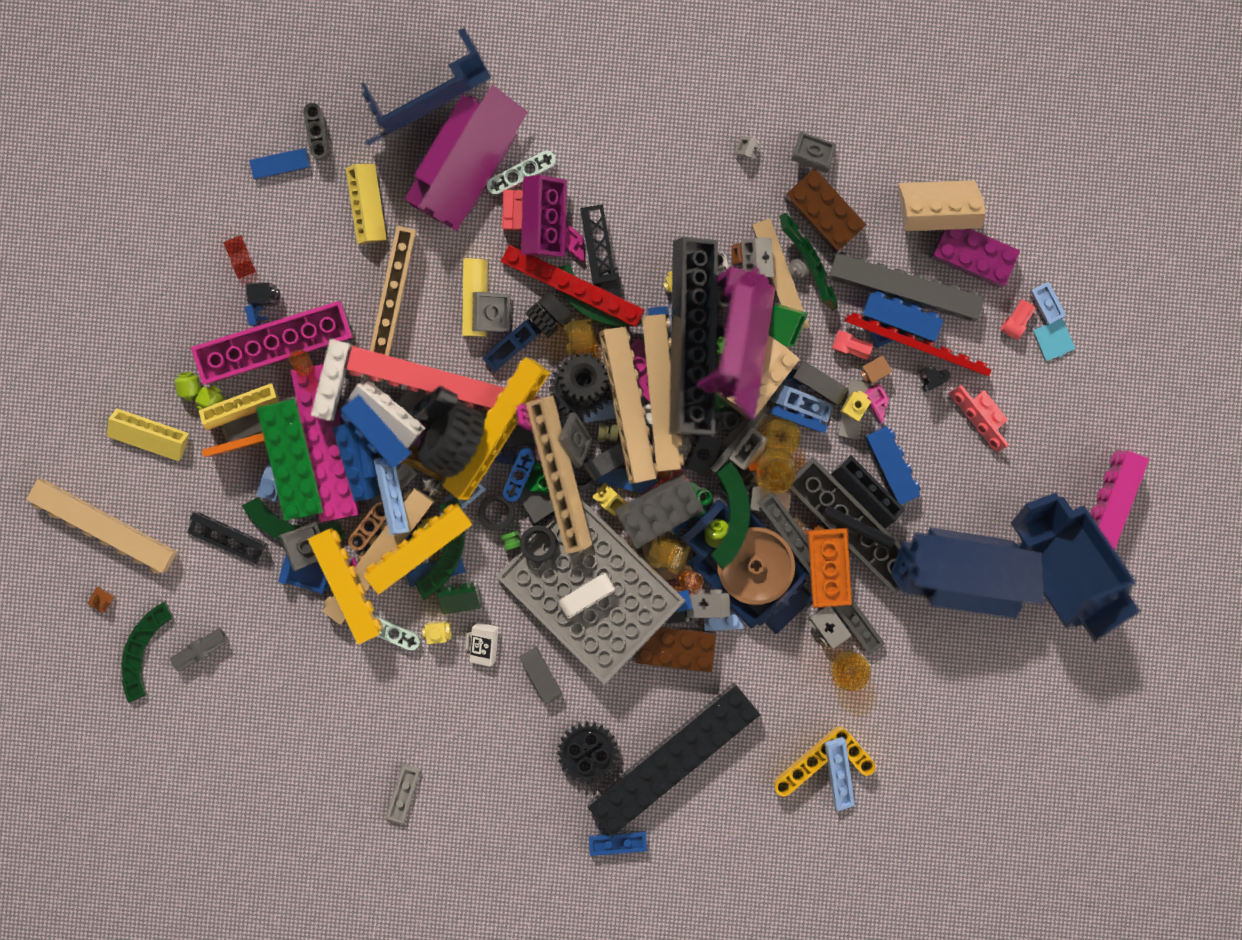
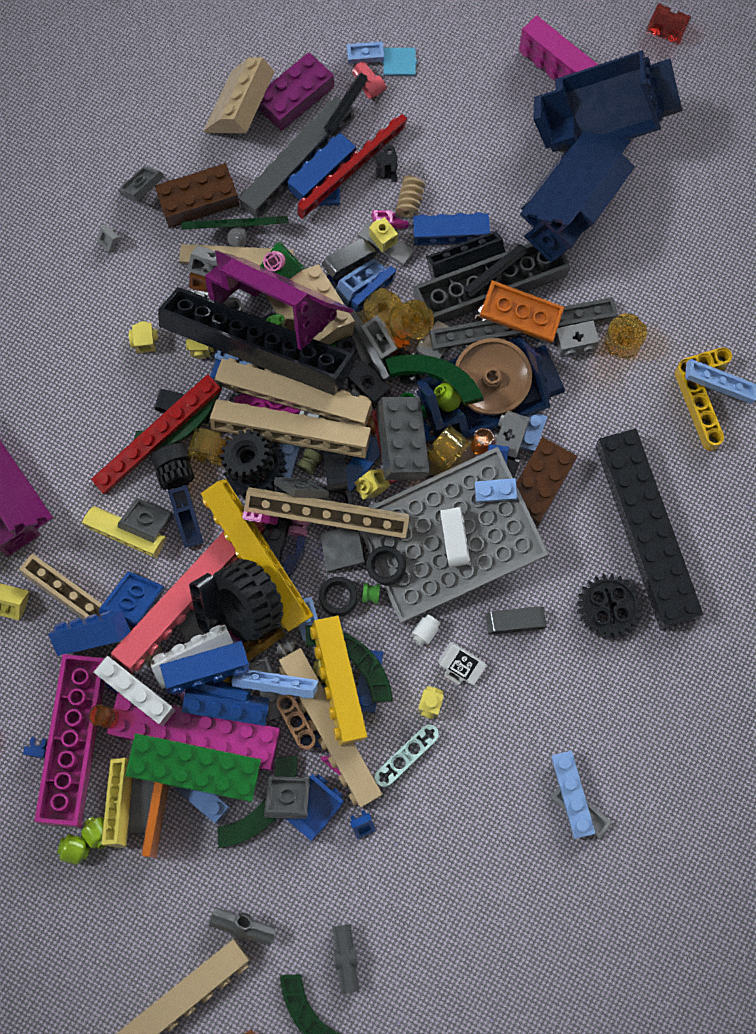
camera: 65 degrees left, 15 degrees down
light yellow brick [106,409,189,461] -> none
black fence [187,511,267,564] -> none
black brick [246,282,281,306] -> none
yellow brick [308,528,382,645] -> none
dark green slope [437,582,482,615] -> none
light aqua beam [487,151,556,196] -> none
coral brick [502,190,523,231] -> none
blue beam [503,448,535,502] -> none
magenta brick [521,175,567,258] -> none
green plate [525,463,550,494] -> none
dark pink tile [565,225,584,263] -> none
black fence [580,204,616,286] -> none
blue plate [588,831,647,856] -> none
coral piece [831,330,873,360] -> none
medium nougat brick [860,355,892,384] -> none
coral bracket [949,385,1009,453] -> none
none -> blue brick [48,610,131,656]
none -> blue tile [99,571,164,628]
none -> light yellow brick [129,321,158,353]
none -> dark grey piece [208,907,276,946]
none -> bright pink wheel [263,251,285,271]
none -> black axle [324,73,368,135]
none -> blue tile [350,810,376,840]
none -> tan piece [395,176,426,219]
none -> white brick [412,615,440,646]
none -> light blue plate [475,478,517,503]
none -> light blue plate [551,750,595,839]
none -> clear red brick [647,3,692,44]

